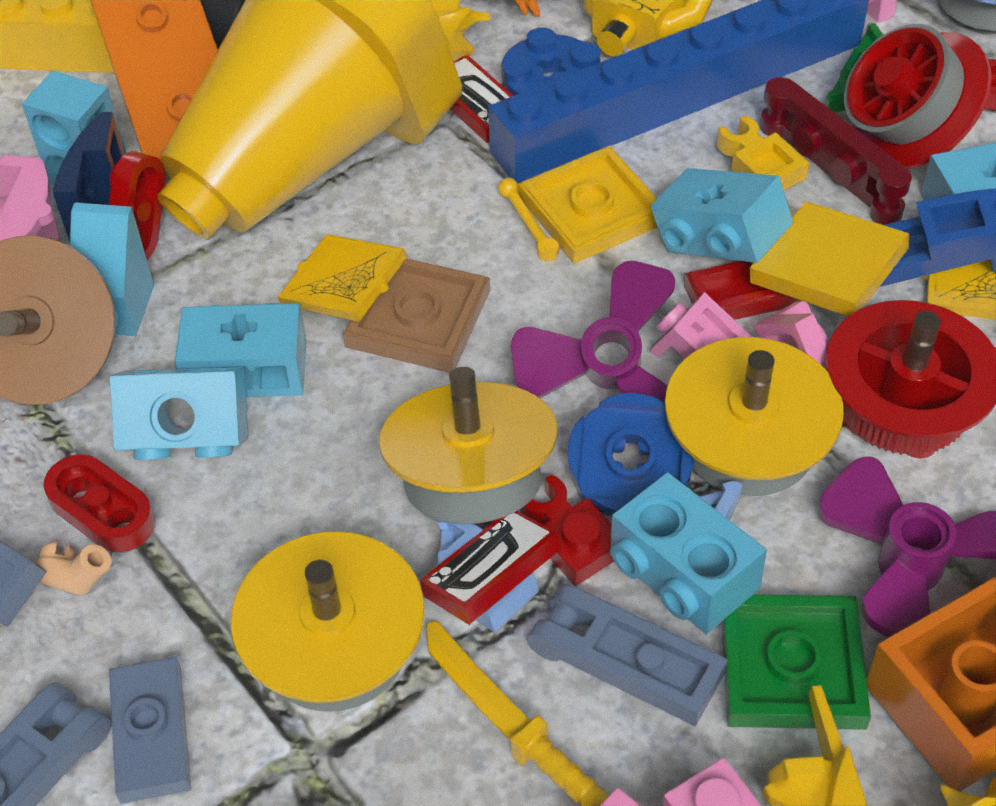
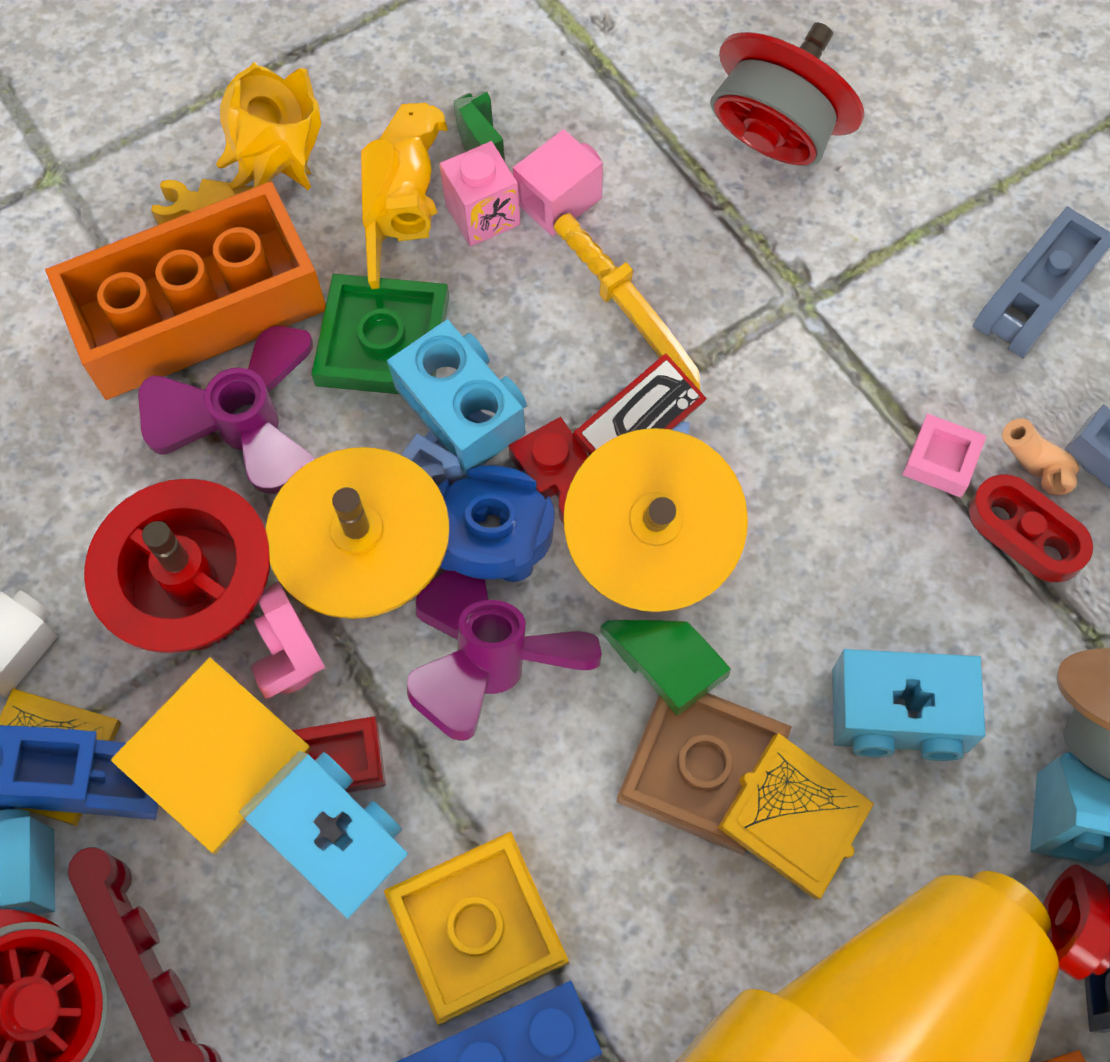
camera: 175 degrees left, 15 degrees up
sand blue plate [109,657,191,804] -> none
medium azure brick [110,366,248,460] -> none
yellow piece [231,531,424,712] -> none
yellow hinge [498,178,559,261] -> none
sand blue plate [526,584,728,727] -> none
bright pink bracket [650,293,752,359] -> none
yellow plate [716,115,810,191] -> none
none -> green slope [600,620,731,716]
none -> bright pink plate [902,413,987,498]

